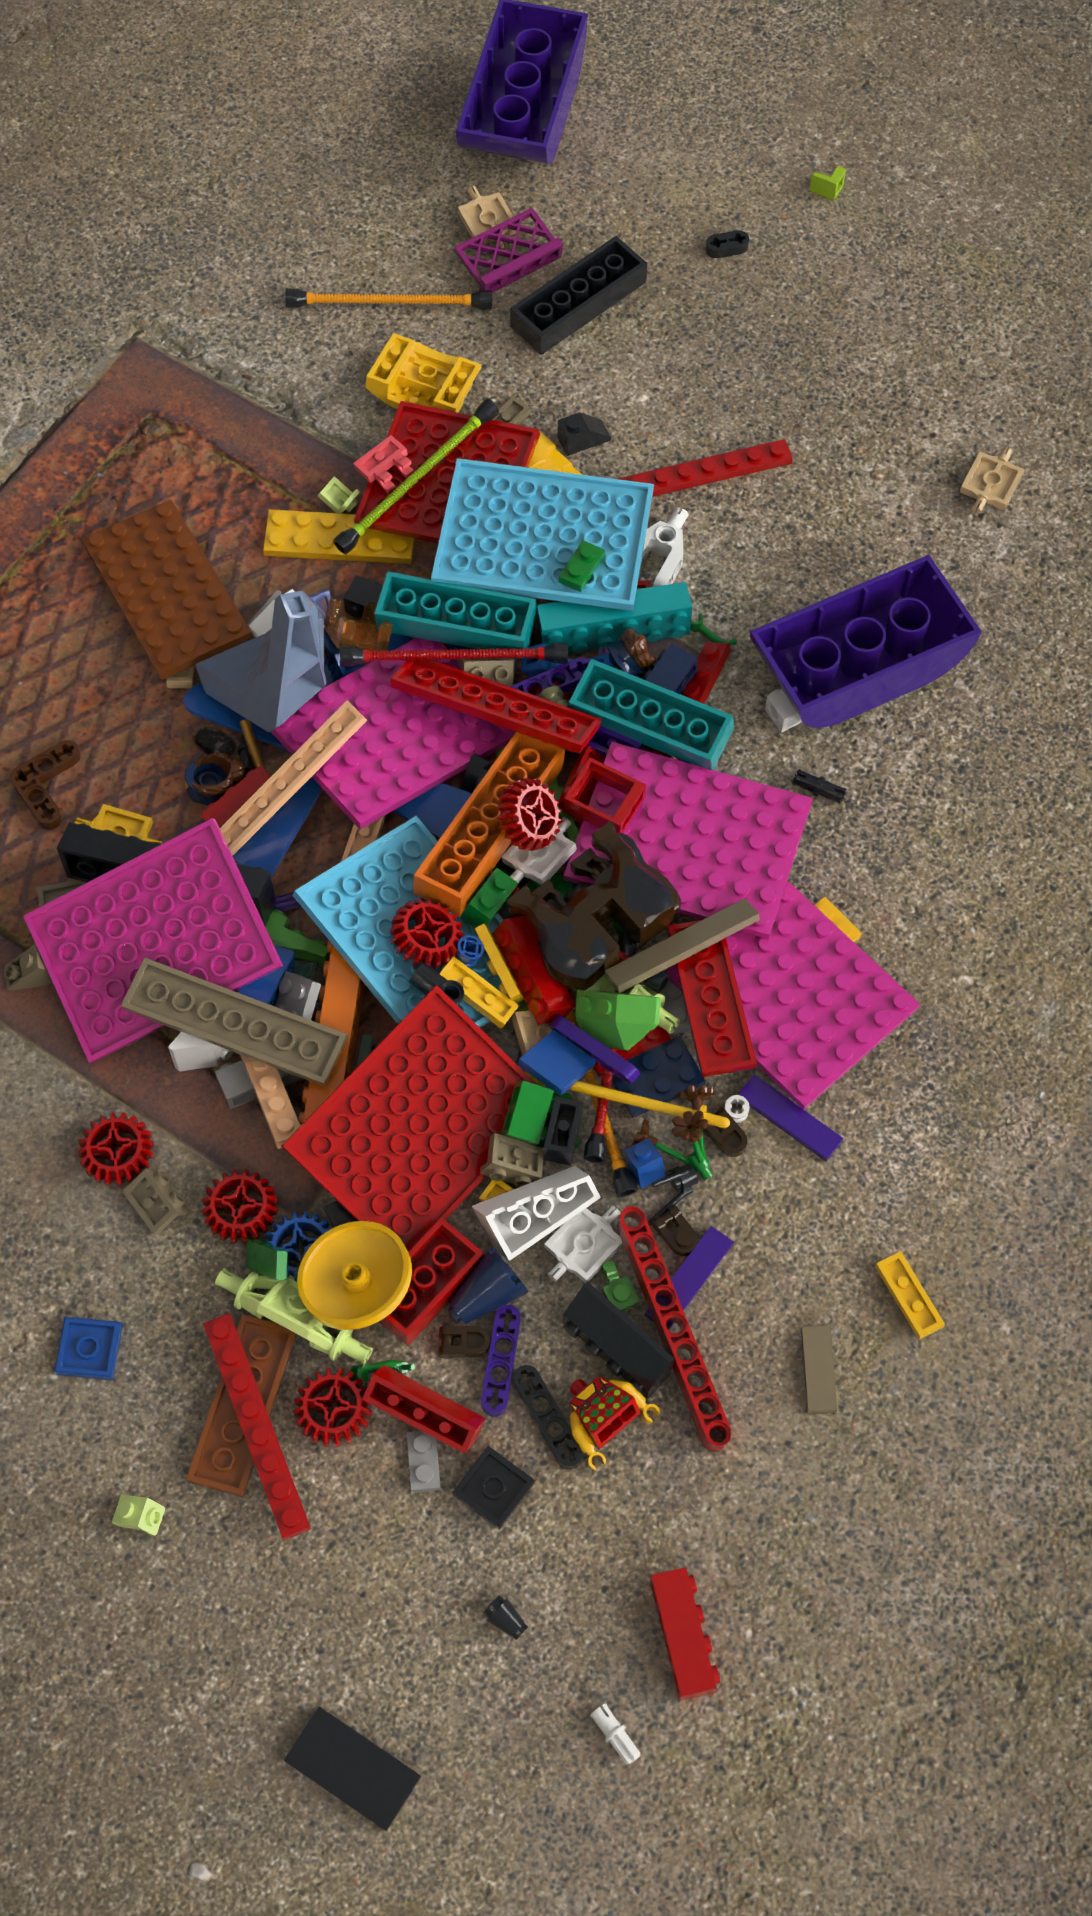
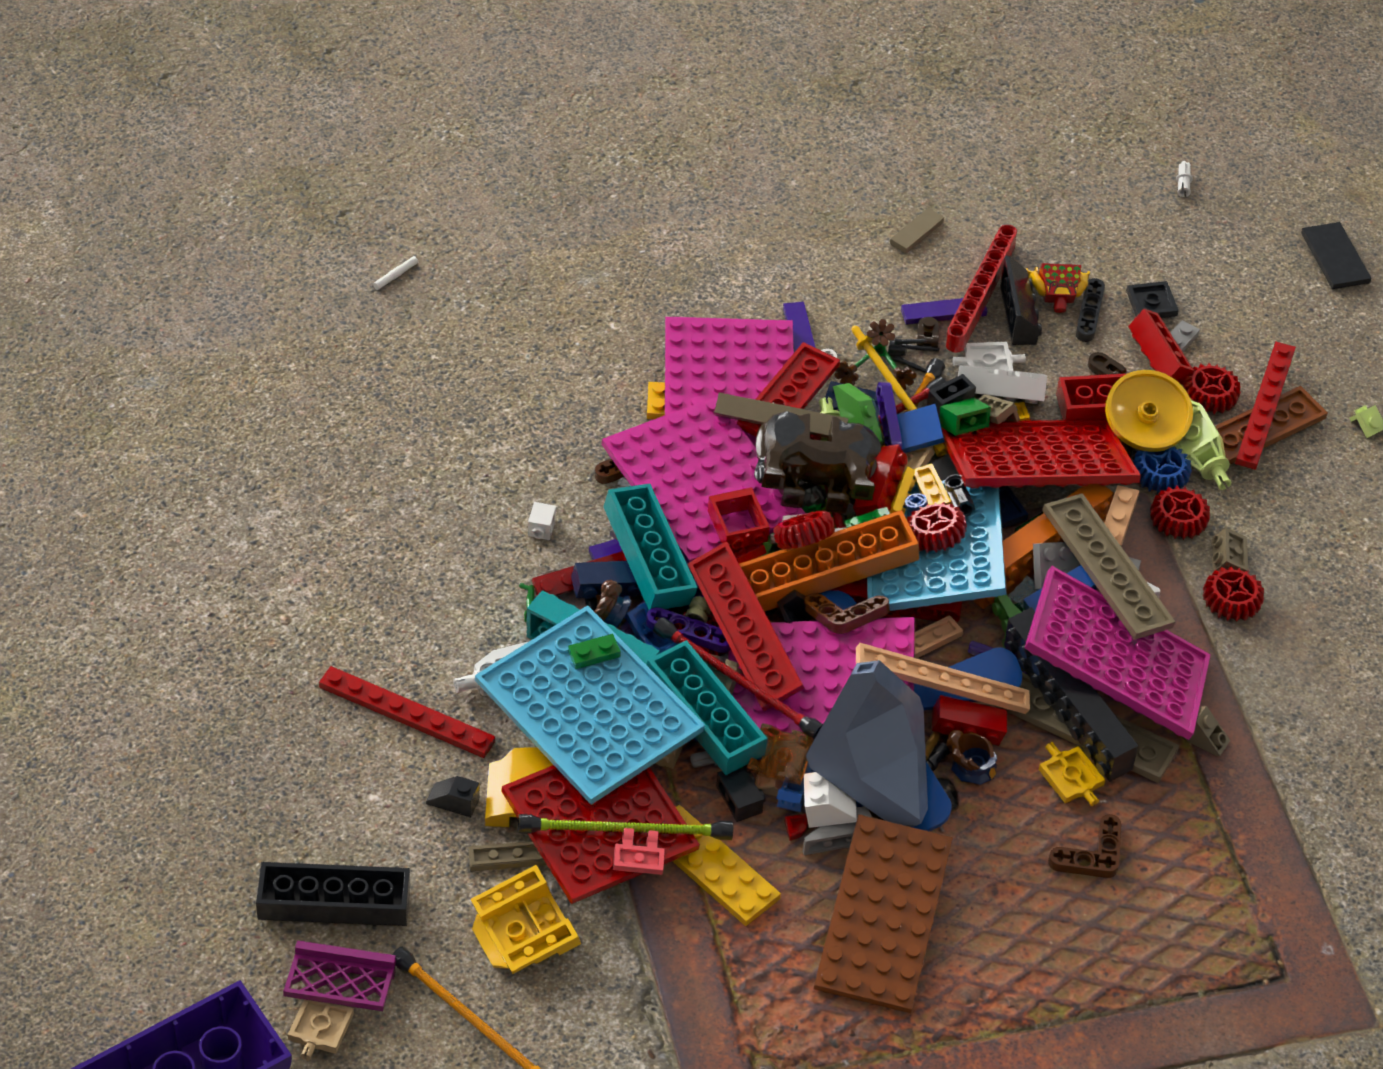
camera: 140 degrees left, 15 degrees down
blue tile [54,1317,123,1381] -> none
green tile [246,1239,287,1280] -> none
yellowish green bracket [317,476,360,514] -> none
dark blue cone [448,1247,529,1324] -> none
dark purple beam [481,1305,521,1417] -> none
black cone [483,1595,528,1640] -> none
bright green plate [601,1260,640,1312] -> none
blue brick [624,1138,666,1189] -> none
red brick [650,1567,720,1702] -> none
dark brown plate [703,1108,748,1157] -> none
black beam [706,230,749,258] -> none
dark purple brick [750,555,982,728] -> none
black pin [792,769,847,804] -> none
lime panel [809,166,846,200] -> none
yellow plate [875,1251,945,1340] -> none
tan plate [960,446,1025,514] -> none
none -> reddish brown beam [804,593,890,634]

